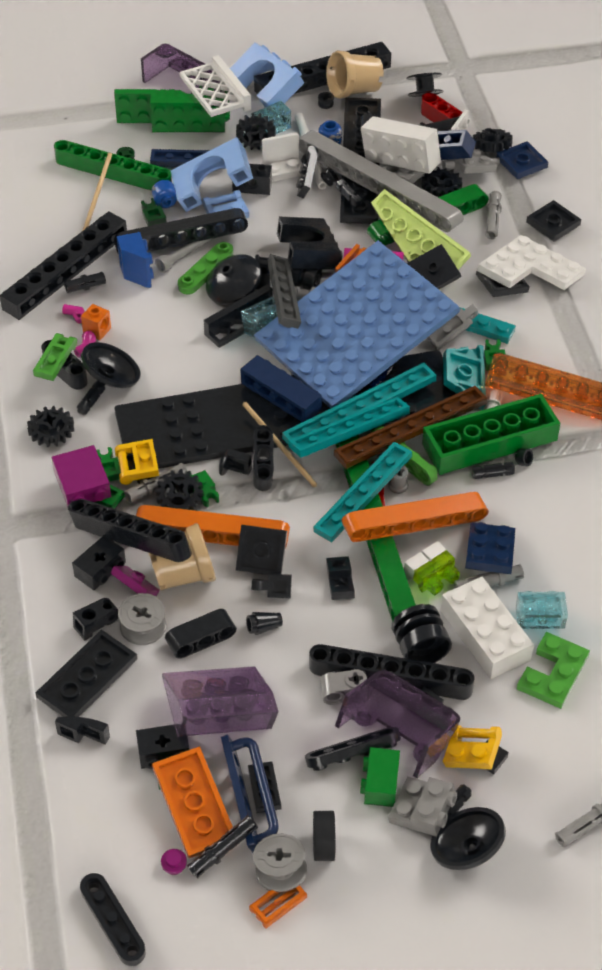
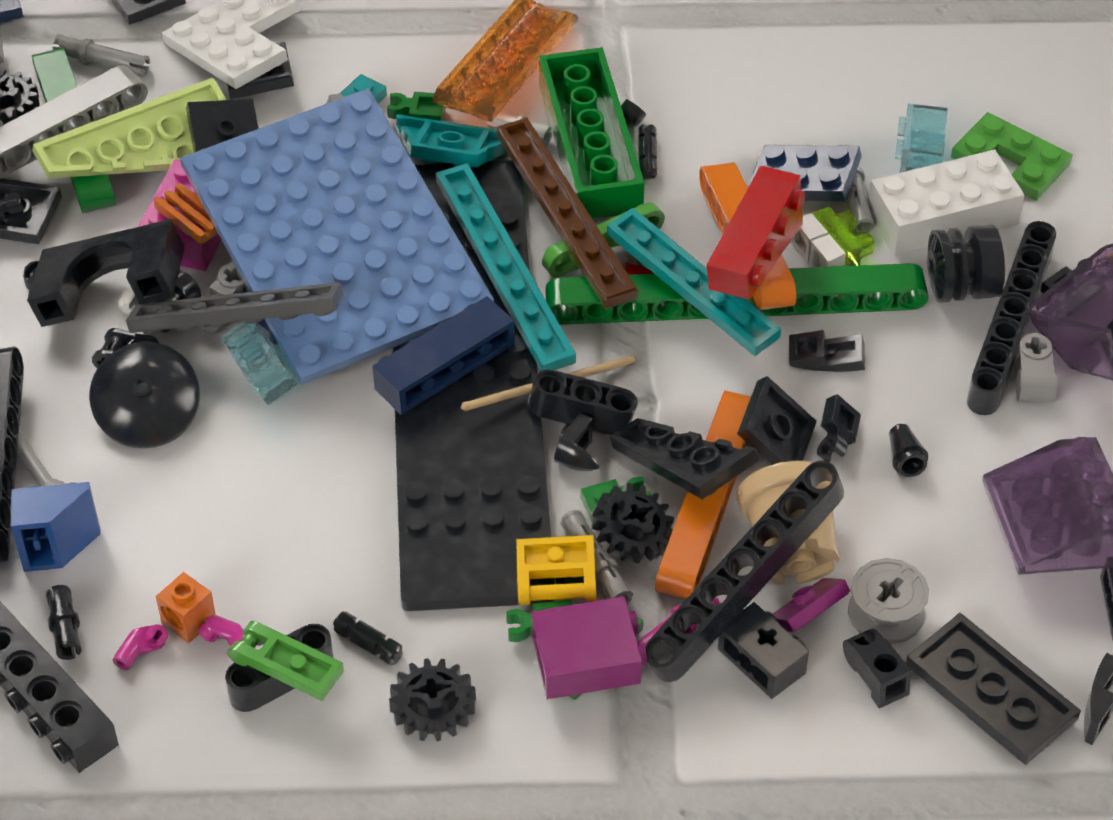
camera: 80 degrees left, 0 degrees up
black dish [81,342,141,388] -> none
black beam [165,609,237,658] -> none
bright green plate [178,242,234,294] -> none
black fence [203,284,277,348] -> none
teal plate [289,397,410,458] -> none
none -> black wing [609,418,760,500]
none -> red wedge [706,165,805,300]

